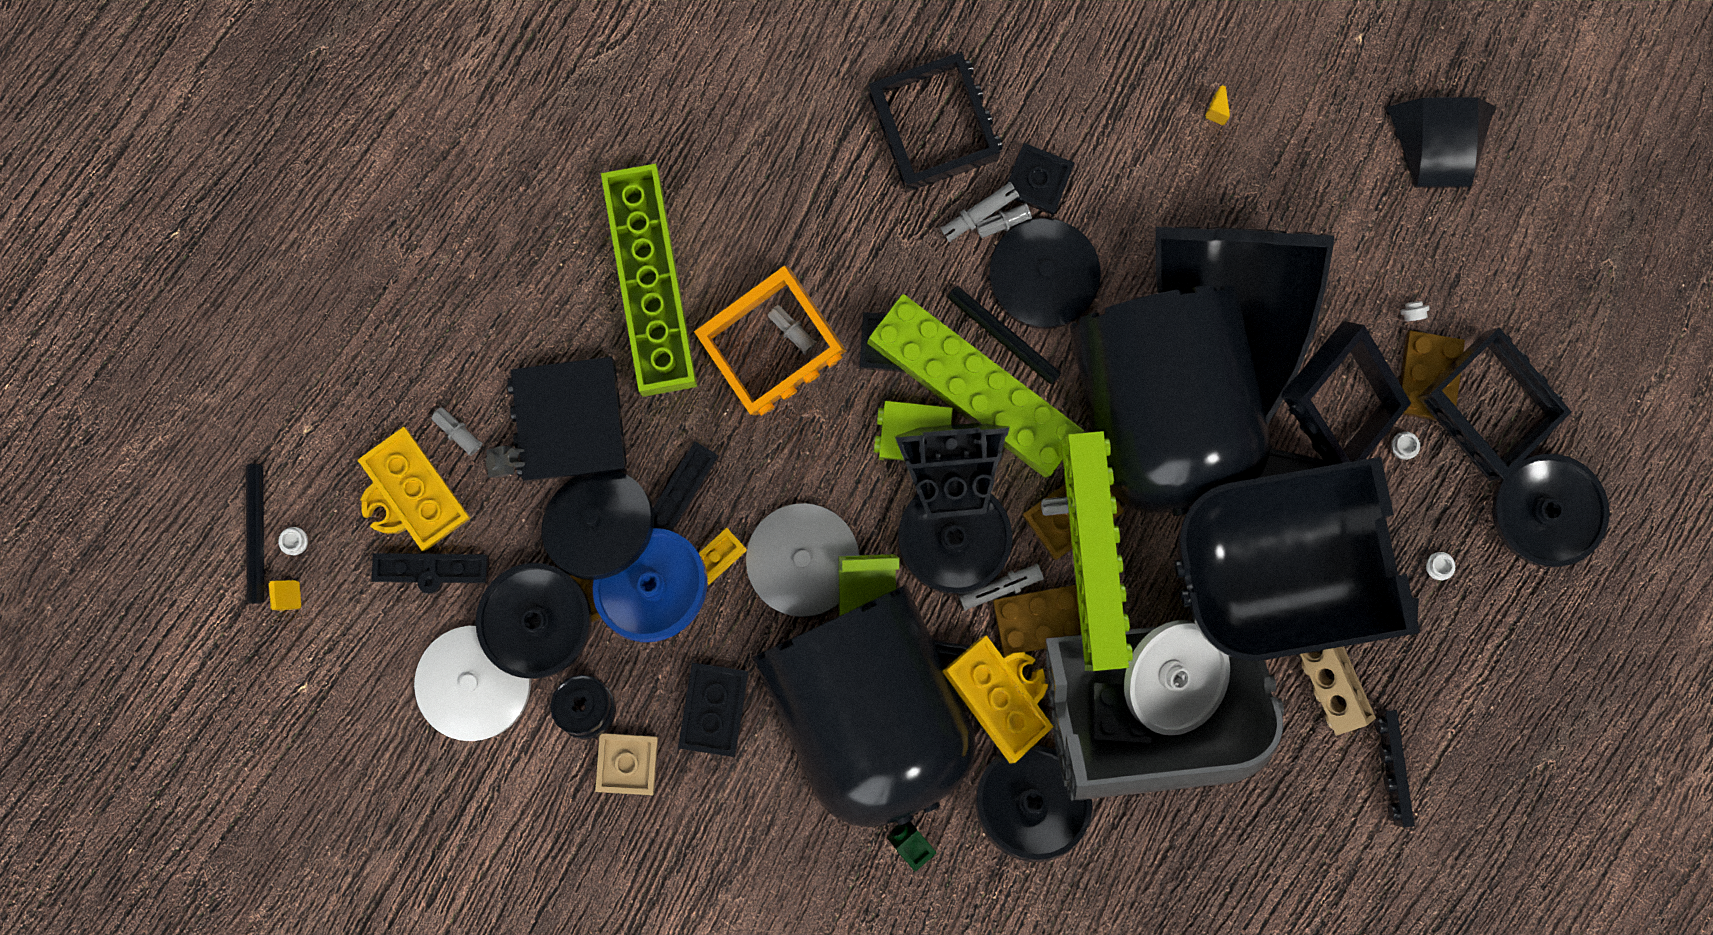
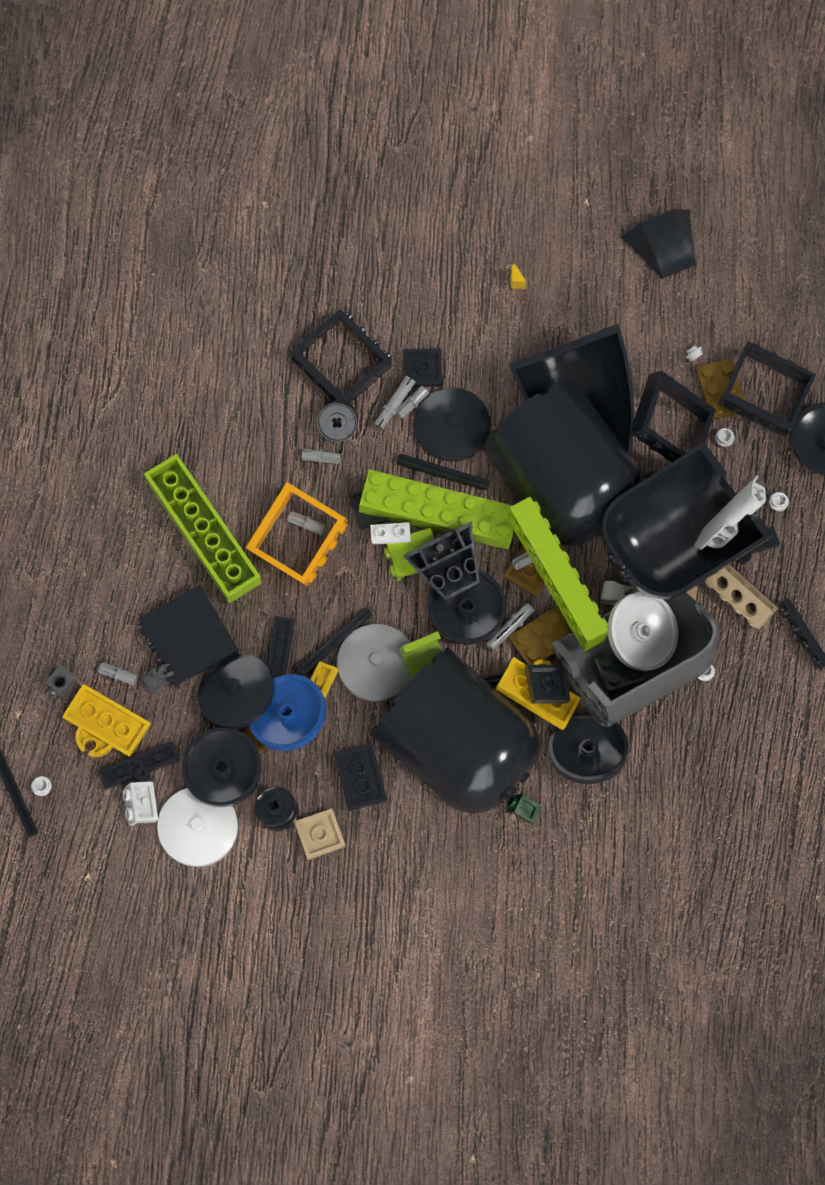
camera: 20 degrees left, 10 degrees down
yellow slope [269,580,301,611] -> none
none -> dark grey brick [45,664,78,699]
none -> white bracket [122,782,158,826]
none -> black axle [295,608,372,677]
none -> light grey axle [302,448,341,464]
none -> wheel [317,399,359,442]
none -> white bracket [371,522,411,545]
none -> black plate [525,665,571,704]
none -> white piece [600,581,638,605]
none -> white panel [695,476,766,550]

